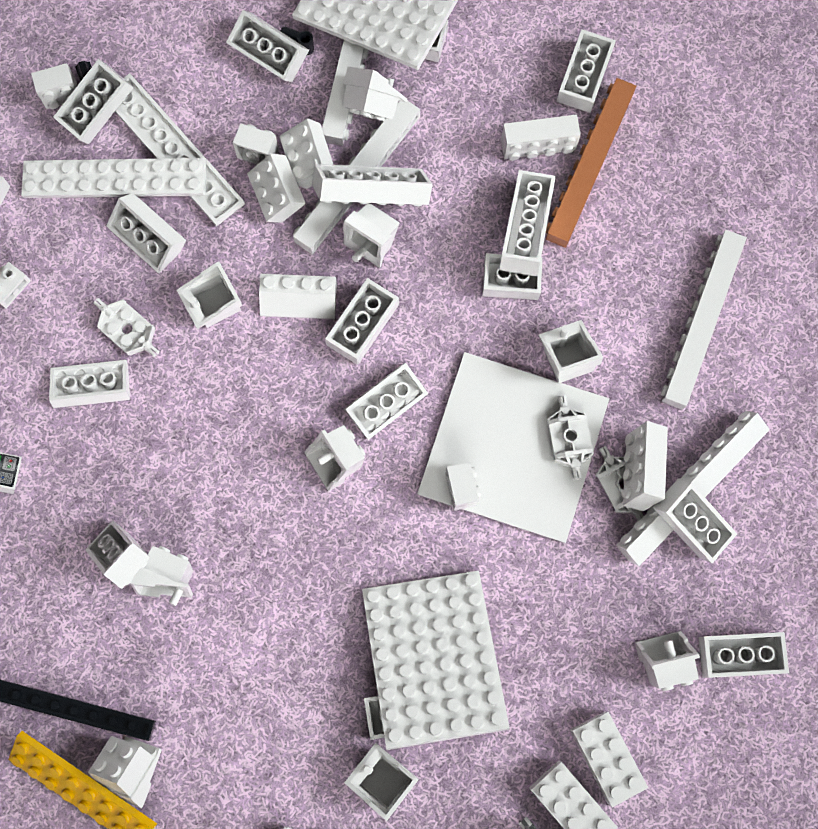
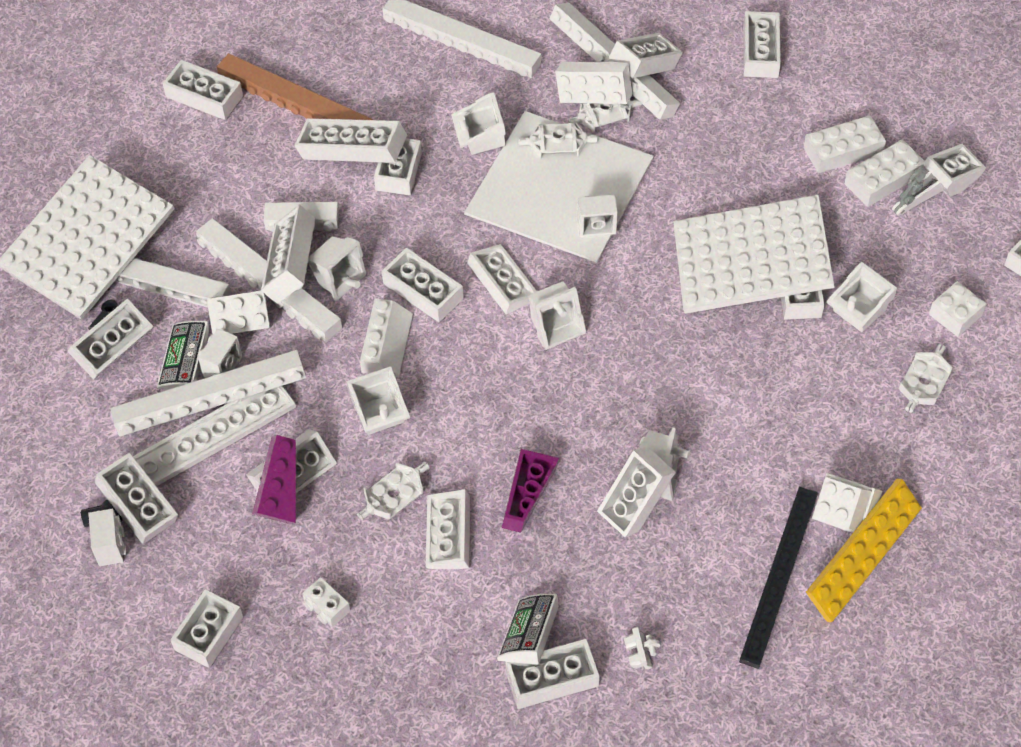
camera: 80 degrees left, 20 degrees down
white plate [21,158,206,198] -> none
white brick [247,153,306,223] -> none
white piece [343,66,407,121] -> none
white brick [501,115,581,161] -> none
white piece [635,631,700,691] -> none
none -> white brick [111,350,306,437]
none -> slope [157,321,210,390]
none -> magenta wedge [252,435,296,524]
none -> white brick [264,202,339,232]
none -> magenta wedge [502,449,559,533]

